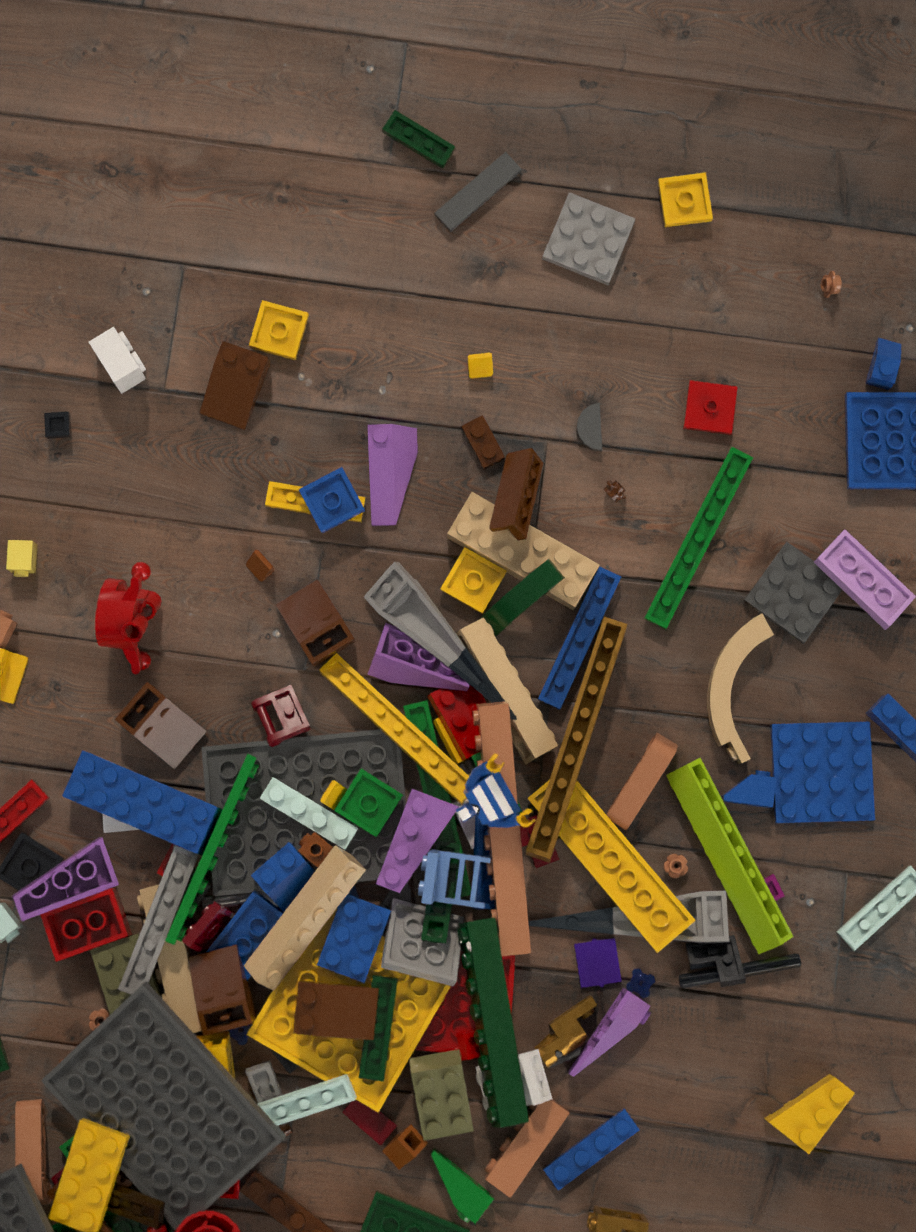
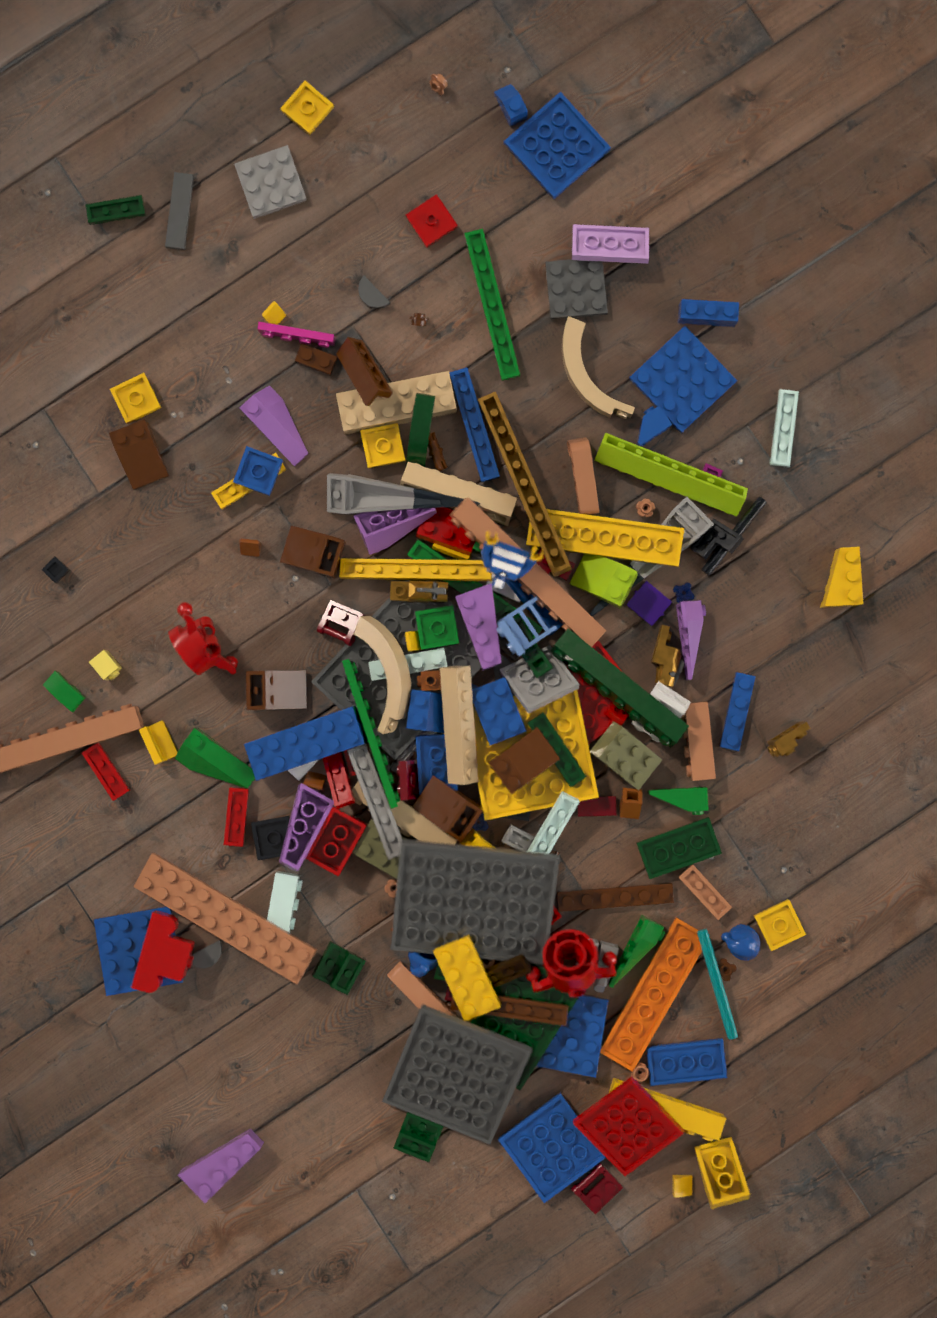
camera: 35 degrees left, 5 degrees up
white brick [89,327,146,394] -> none
none -> green wedge [175,728,255,789]
none -> dark pink plate [257,322,335,348]
none -> dark orange slope [303,771,326,790]
none -> red plate [322,752,355,809]
none -> tan arch [354,616,411,734]
none -> pearl gold plate [390,581,448,602]
none -> blue piece [408,952,439,977]
none -> reddish brown pin [428,432,448,471]
none -> lime slope [569,554,638,609]

